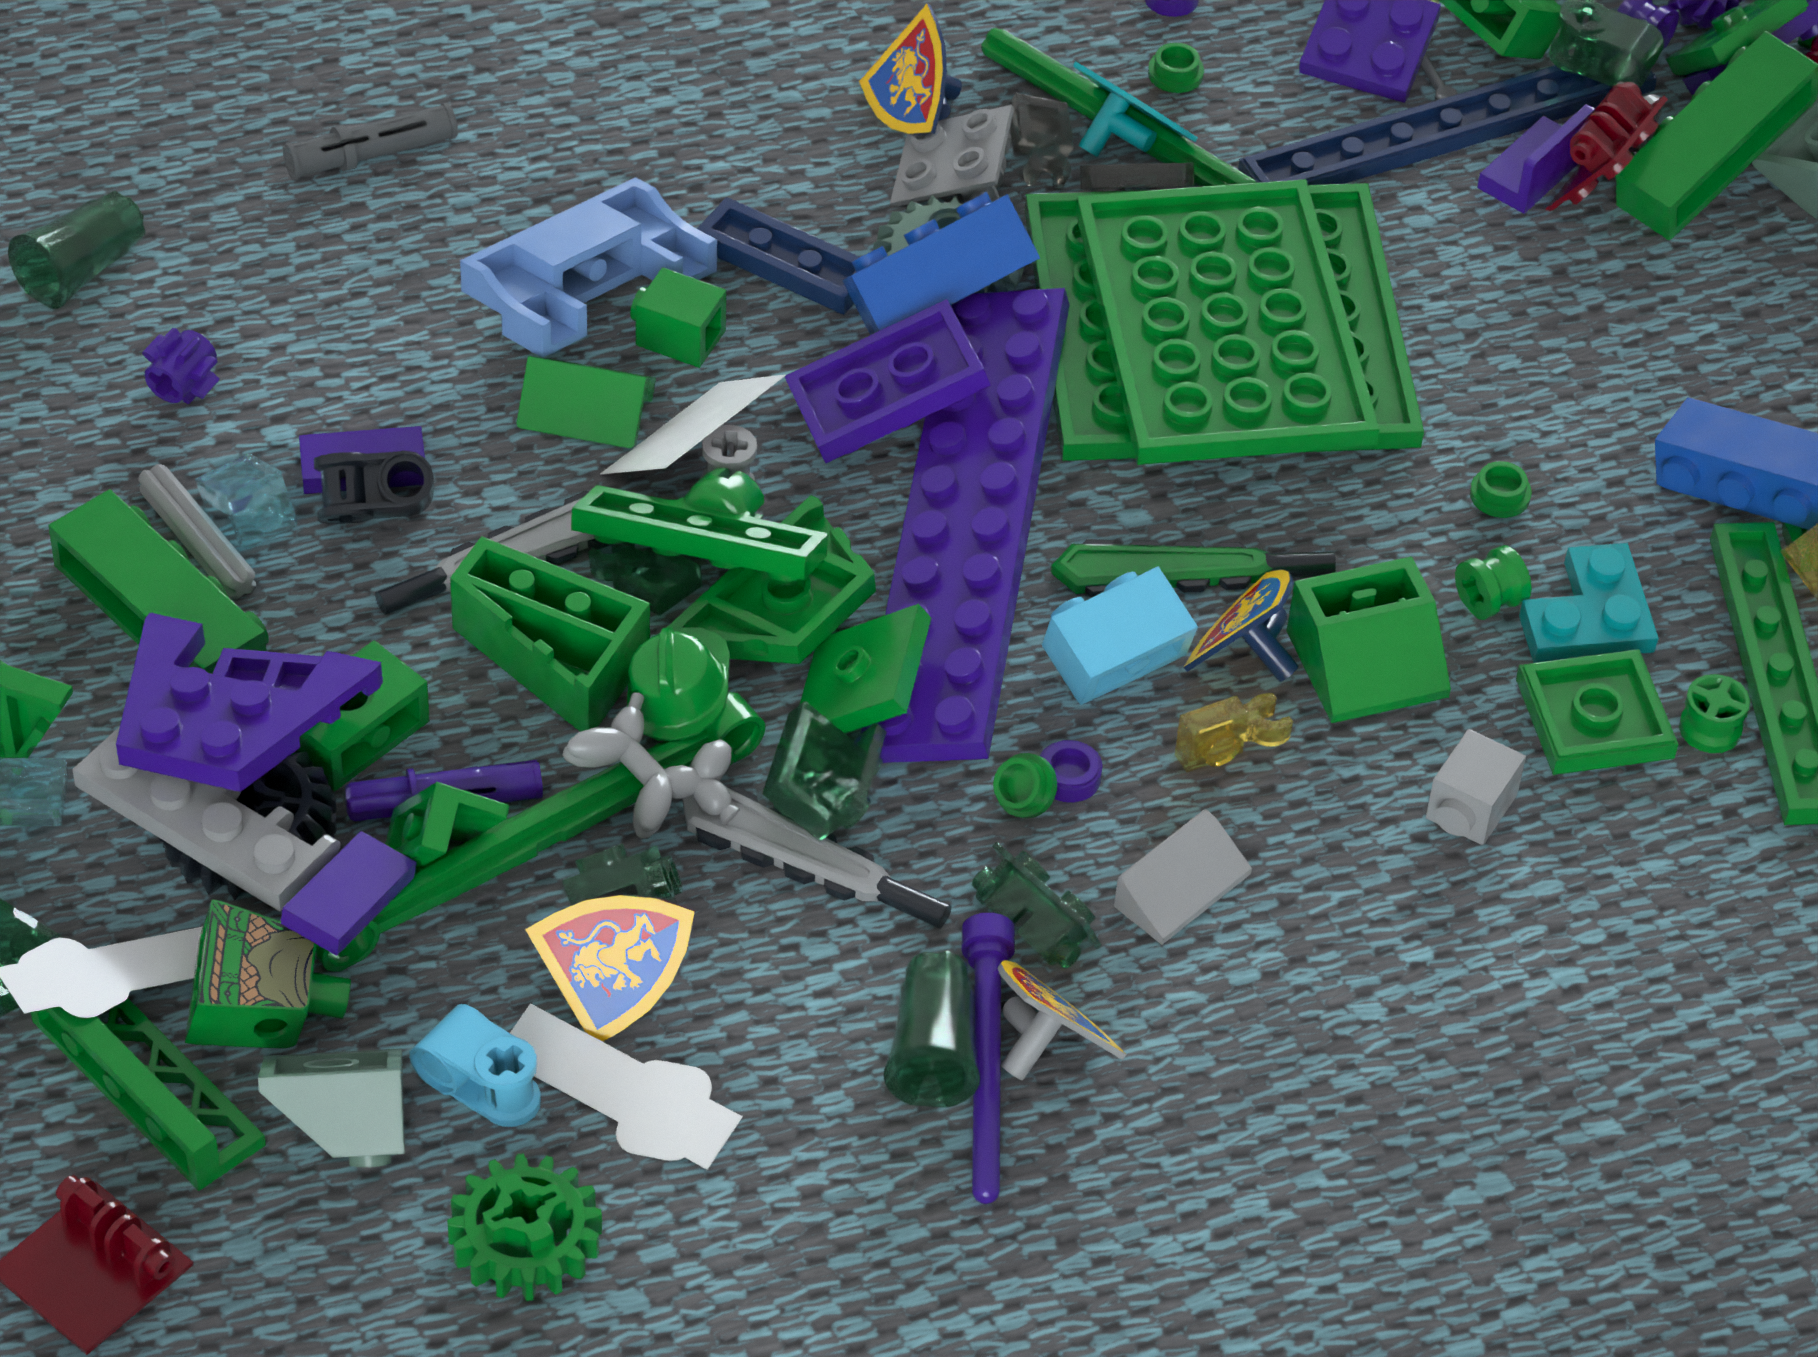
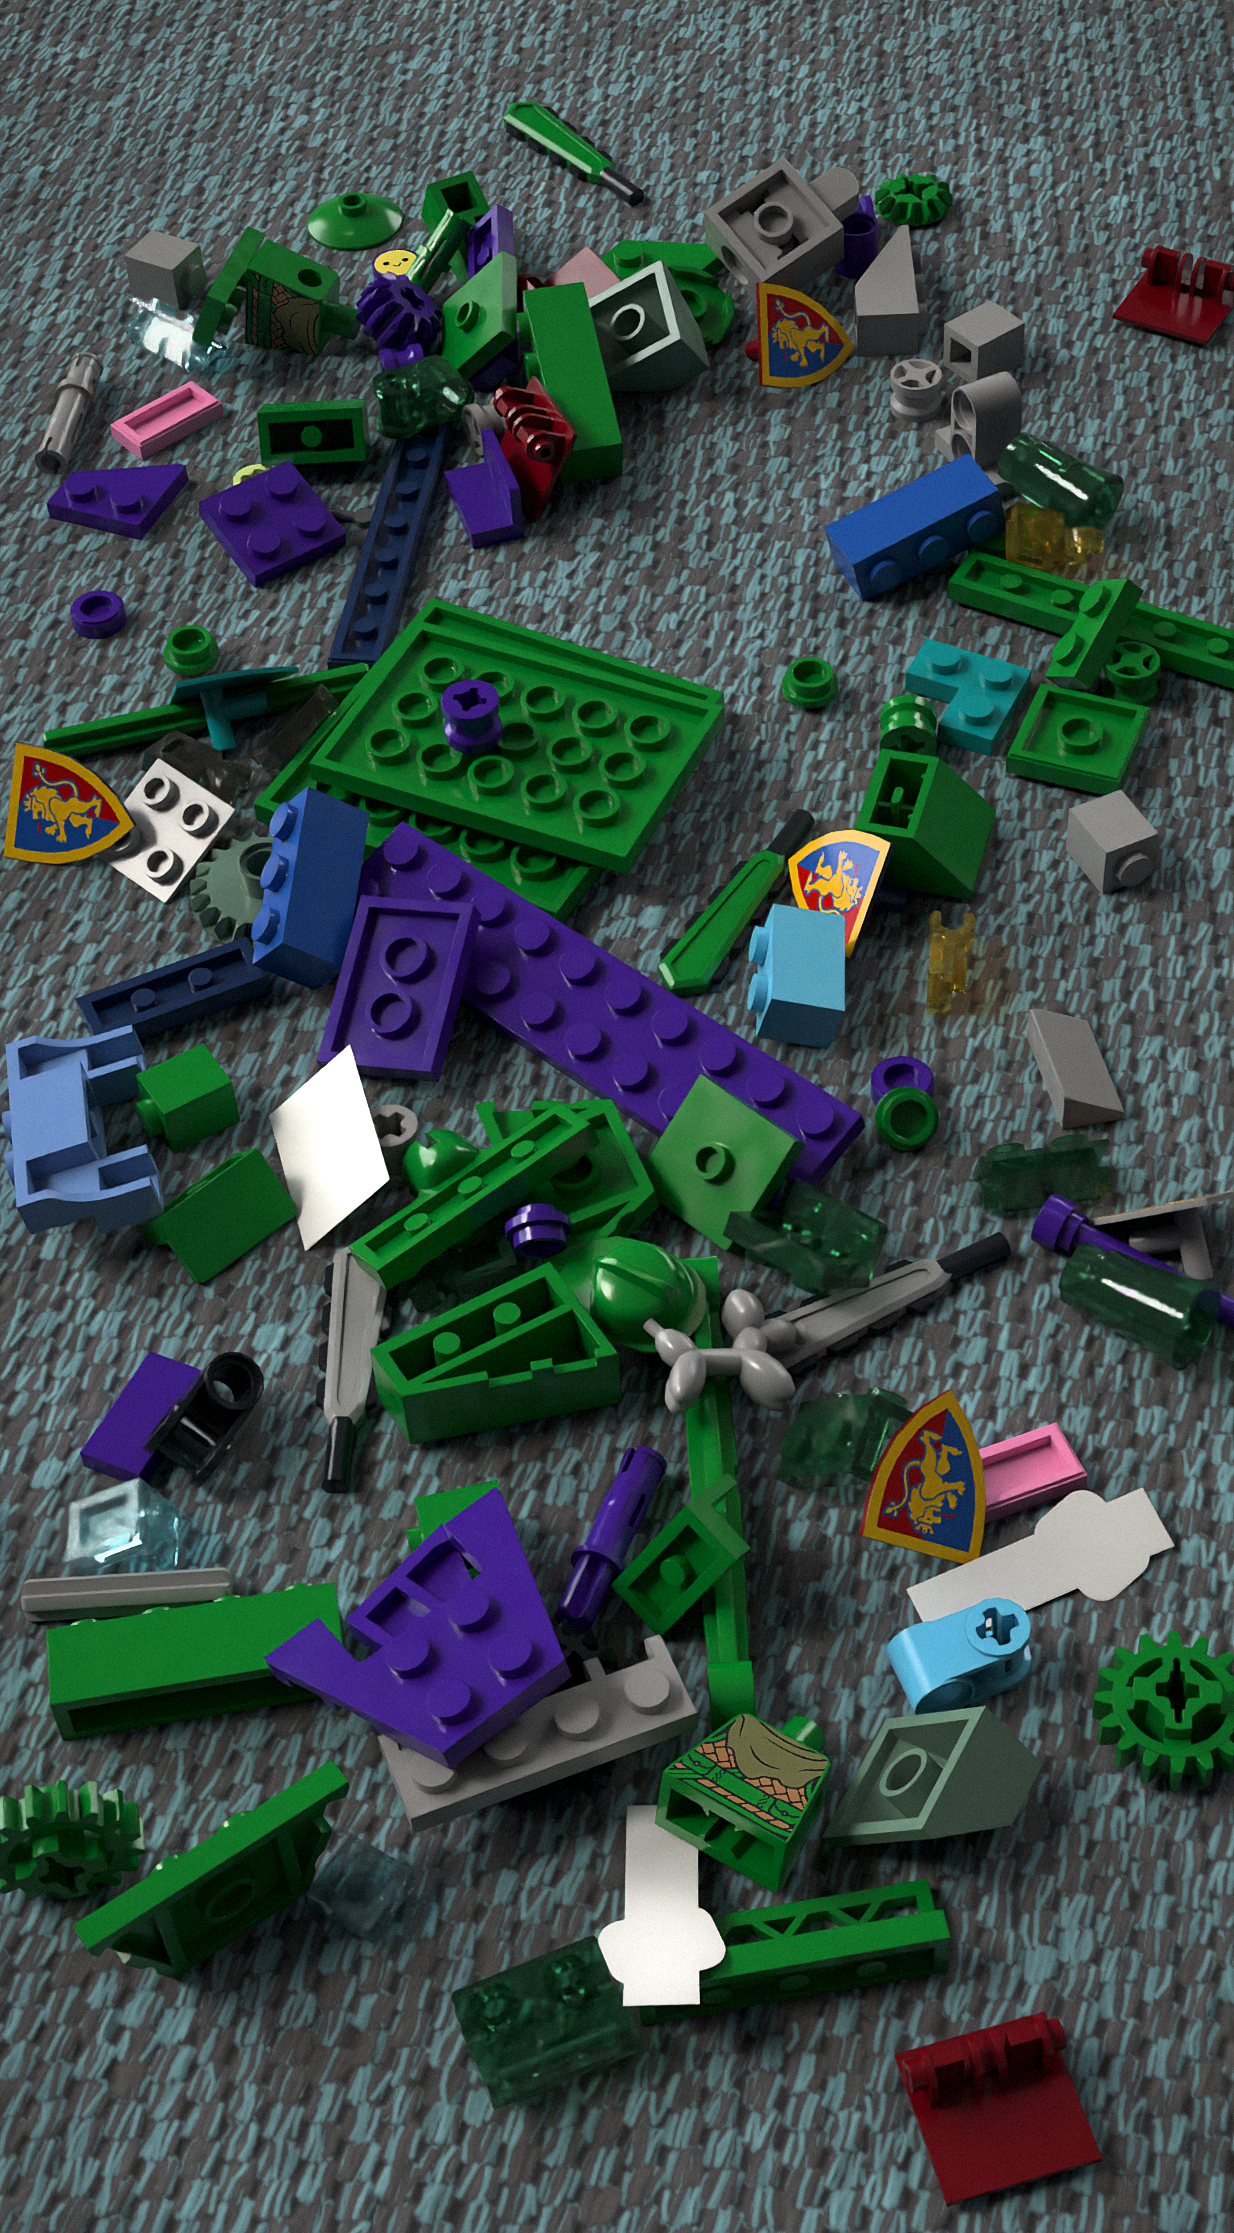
camera: 50 degrees left, 0 degrees up
dark purple tile [281,831,416,956] -> none
none -> dark purple wheel [441,680,503,754]
none -> dark purple plate [505,1204,572,1259]
none -> bright pink tile [979,1422,1088,1524]
none -> green plate [1044,578,1144,689]

